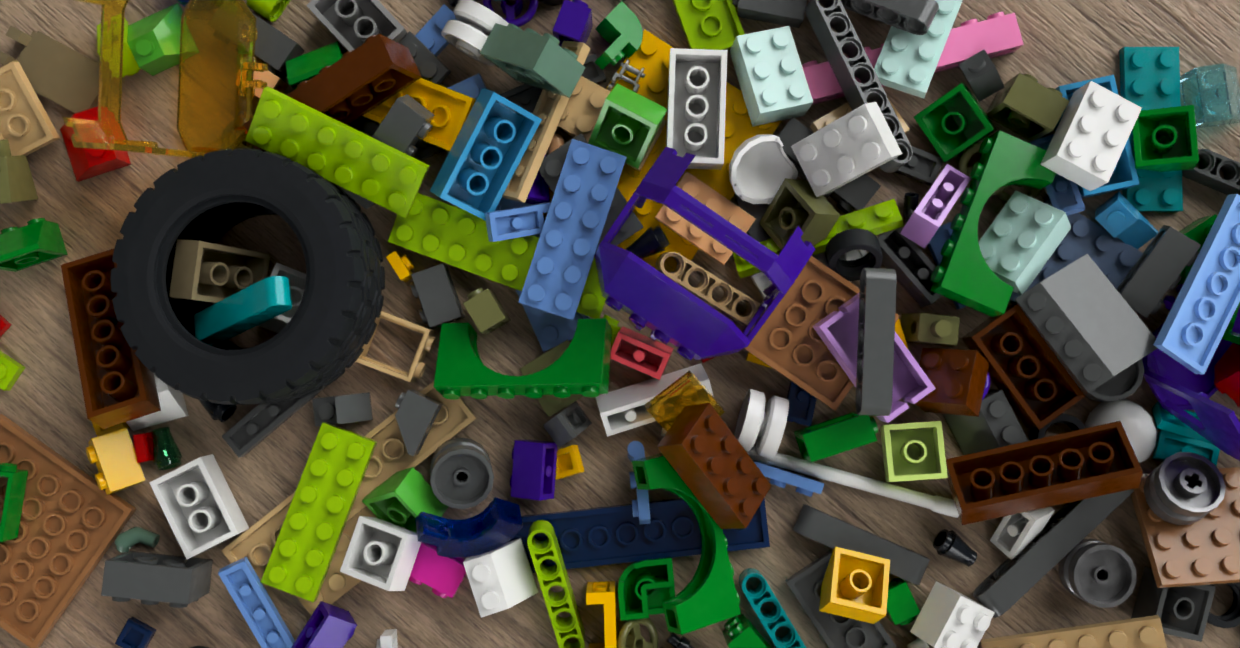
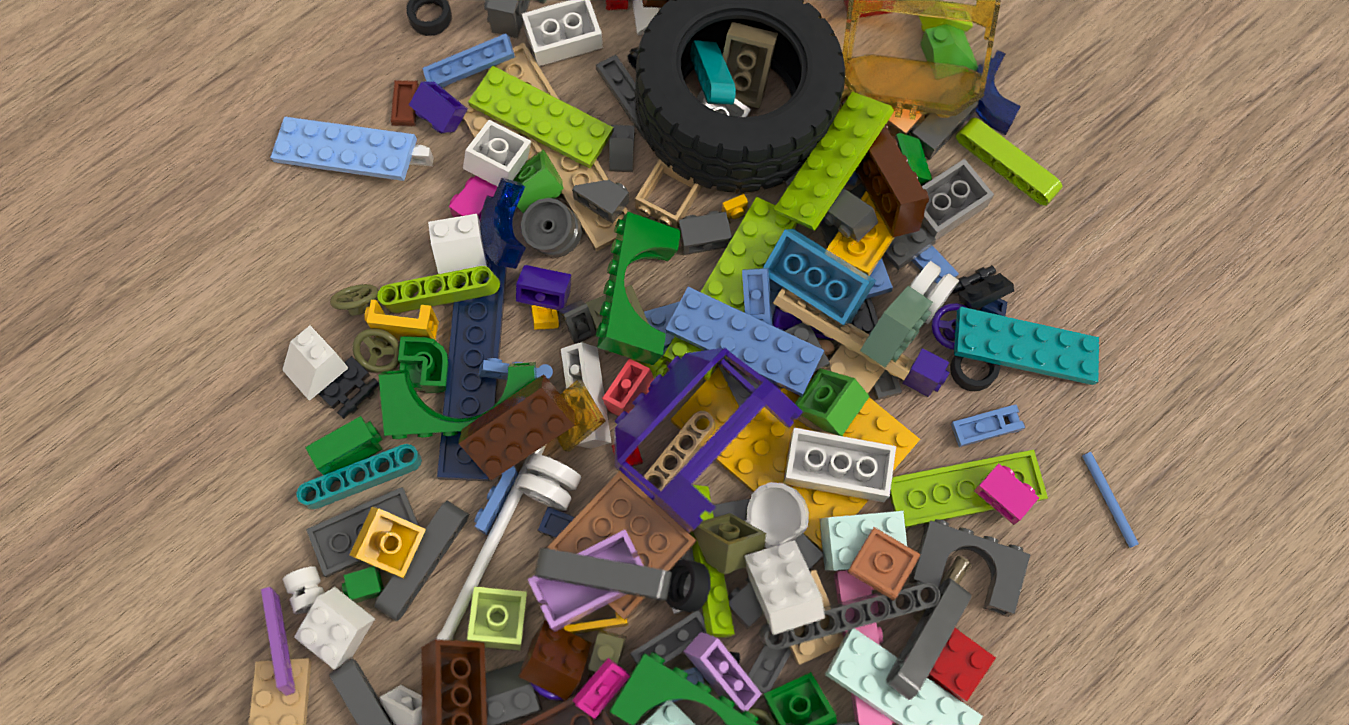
camera: 95 degrees right, 15 degrees down
clear green cone [152,427,183,471] -> none
olive brick [463,287,511,335] -> none
brick [595,1,643,70] -> none
light grey piece [607,59,645,93] -> none
black cone [626,225,670,259] -> none
light nougat plate [655,172,756,266] -> none
green window [793,411,878,462] -> none
black cone [933,529,977,567] -> none
none -> dark pink plate [573,658,630,719]
none -> nougat tile [847,527,921,601]

